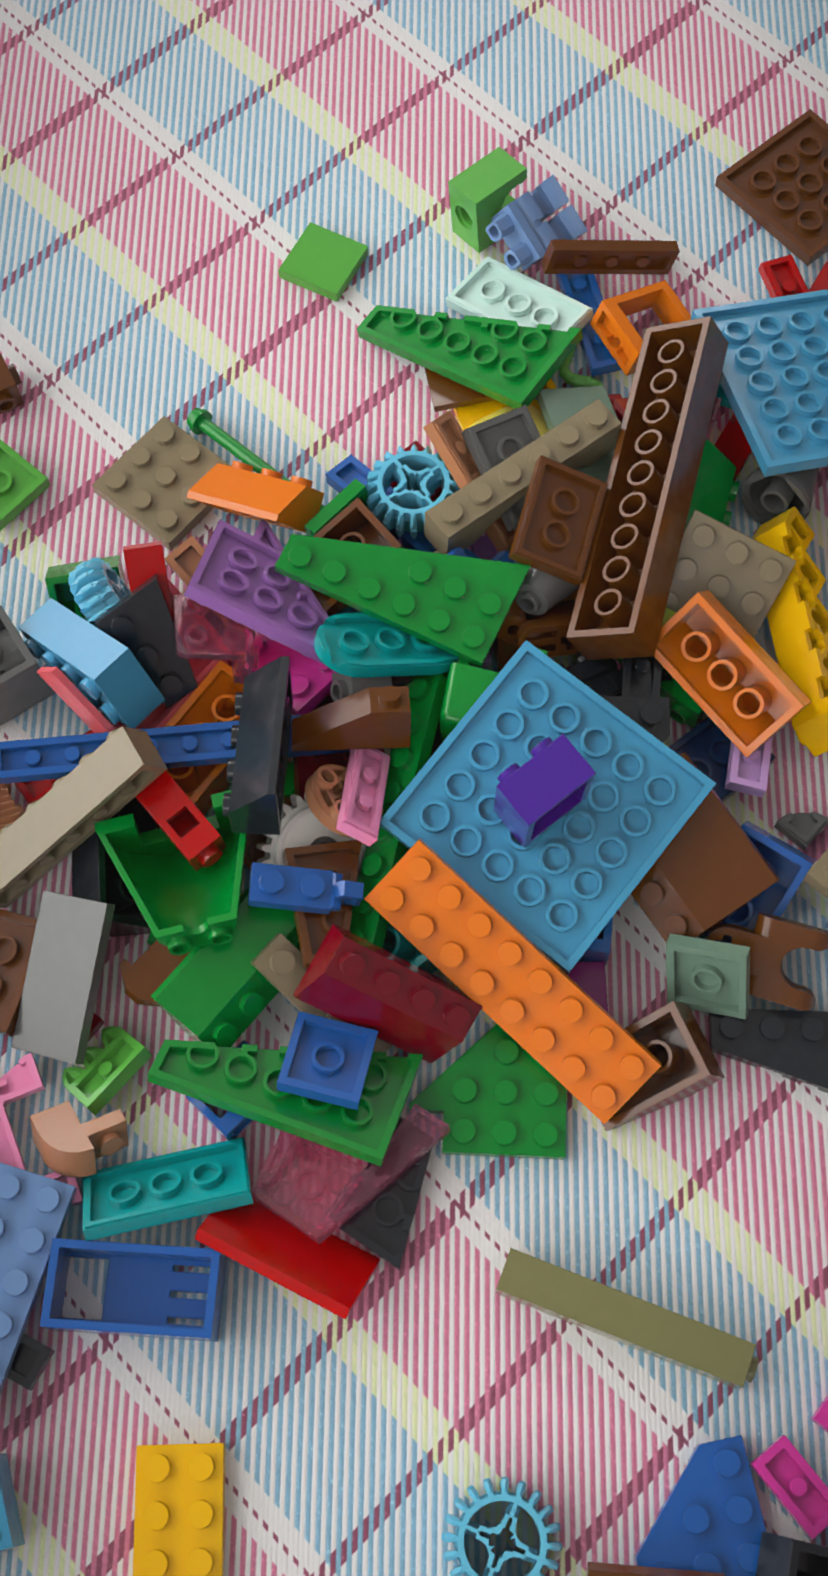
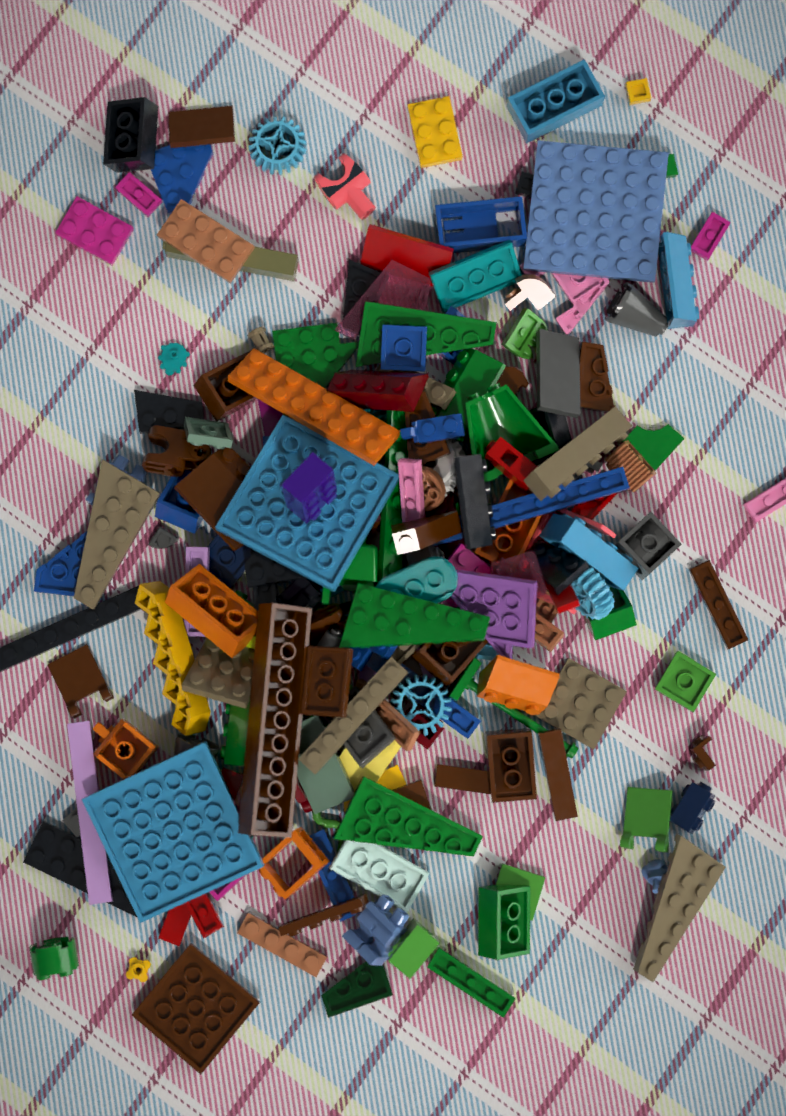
camera: 170 degrees right, 15 degrees up
none -> nougat plate [157,199,255,284]
none -> teal piece [158,343,190,376]
none -> nougat plate [237,912,327,977]
none -> dark tan bush [247,327,274,353]
none -> coral connector [314,153,376,220]
none -> dark green wing [321,961,393,1018]
none -> green plate [427,947,516,1018]
none -> reddish brown tile [434,764,491,794]
none -> green slope [478,885,530,960]
none -> reddish brown slope [485,728,537,803]
none -> reddish brown tile [538,728,578,821]
none -> bright green flag [620,787,672,853]
none -> dark tan wing [633,833,726,982]
none -> medium blue piece [642,859,668,893]
none -> dark blue brick [670,781,716,834]

